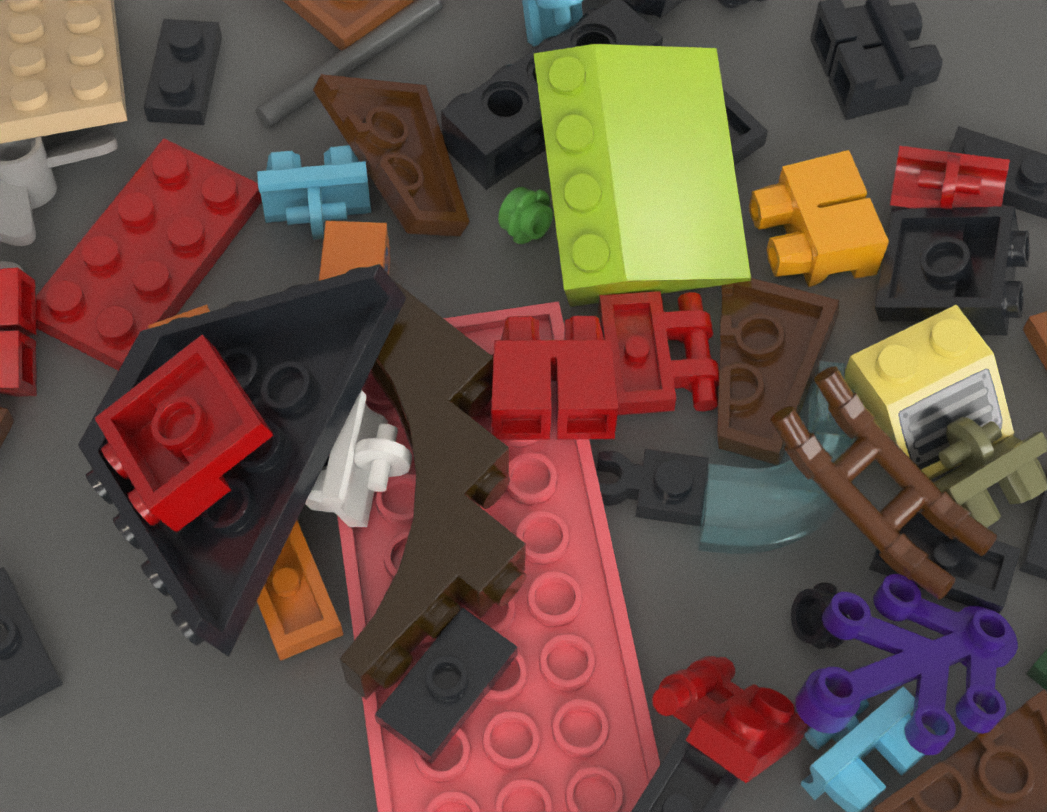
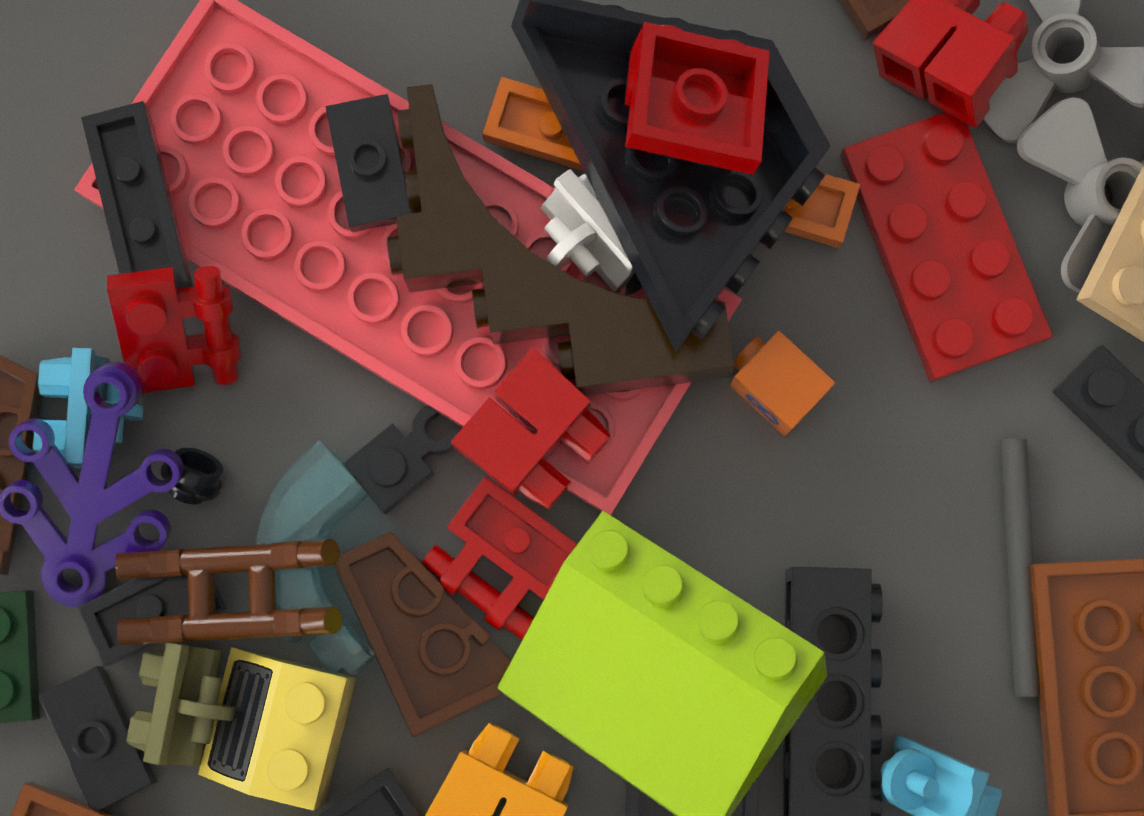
camera: 135 degrees right, 20 degrees up
medium azure hips [257,145,371,240] -> none
reddish brown wing [313,74,470,236] -> none
bright green plate [498,187,553,244] -> none

